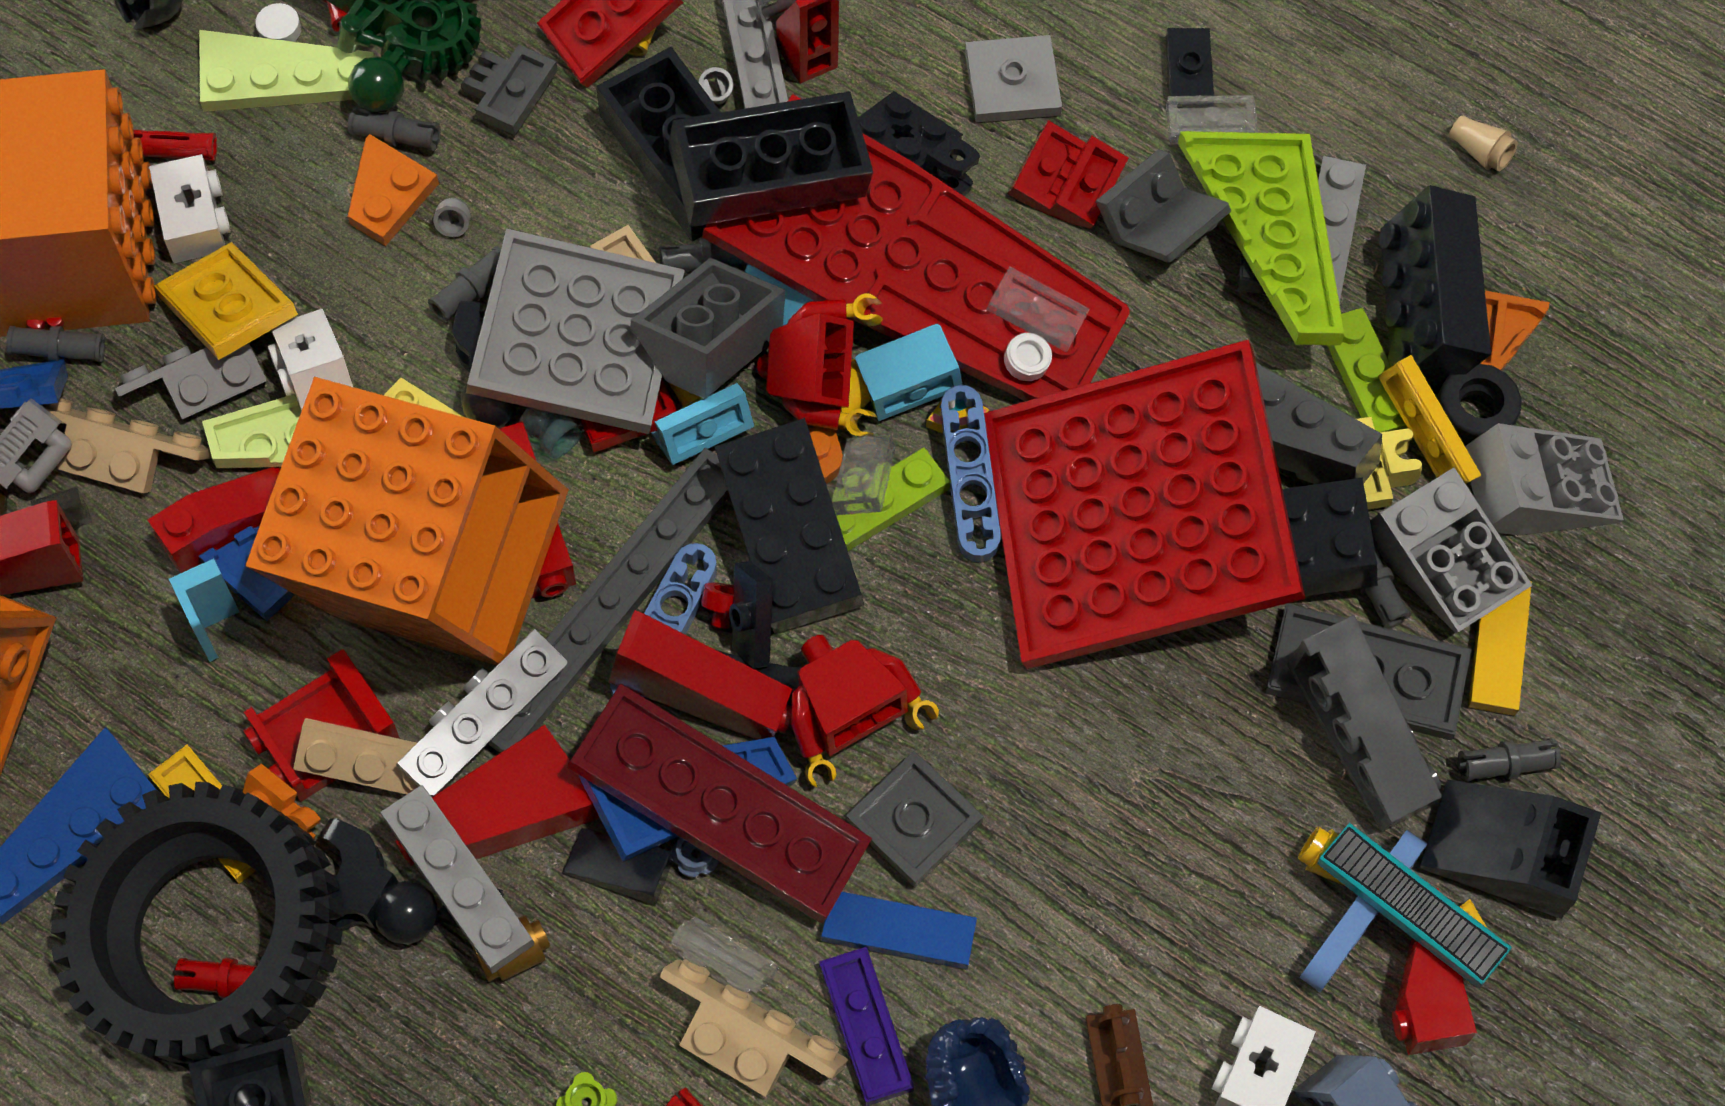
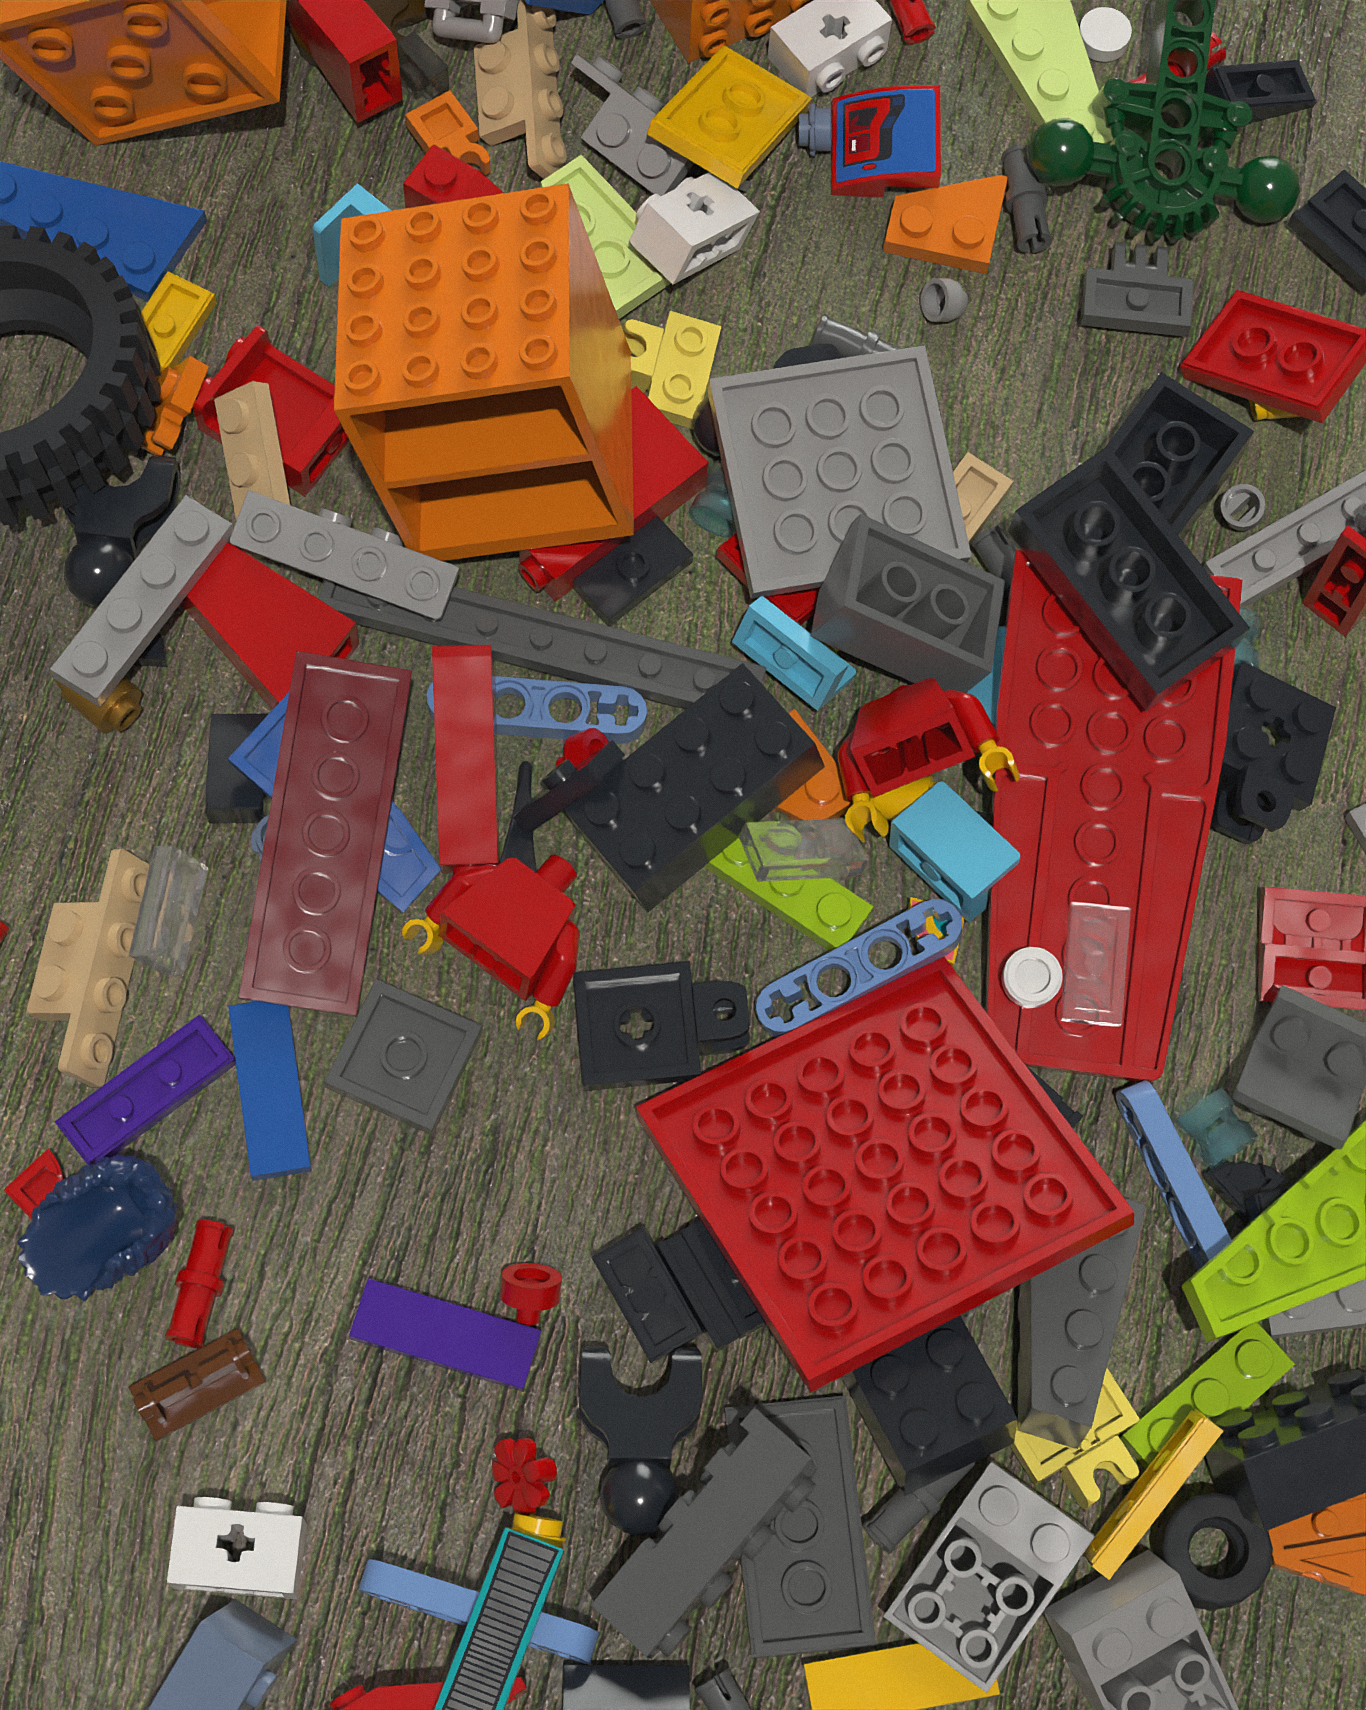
camera: 65 degrees right, 5 degrees up
none -> red pin [164,1220,234,1348]
none -> dark purple tile [349,1278,541,1392]
none -> orange plate [405,90,491,175]
none -> red plant [492,1438,557,1516]
none -> red tile [500,1263,562,1325]
none -> black plate [573,516,694,627]
none -> black plate [573,961,750,1092]
none -> black piece [579,1346,703,1536]
none -> black plate [591,1227,705,1363]
none -> black plate [657,1220,767,1353]
none -> sand blue plate [799,103,832,157]
none -> slope [831,85,941,197]
none -> medium blue beam [1116,1080,1231,1270]
none -> clear light blue wheel [1176,1088,1259,1170]
none -> black tile [1203,1161,1289,1222]

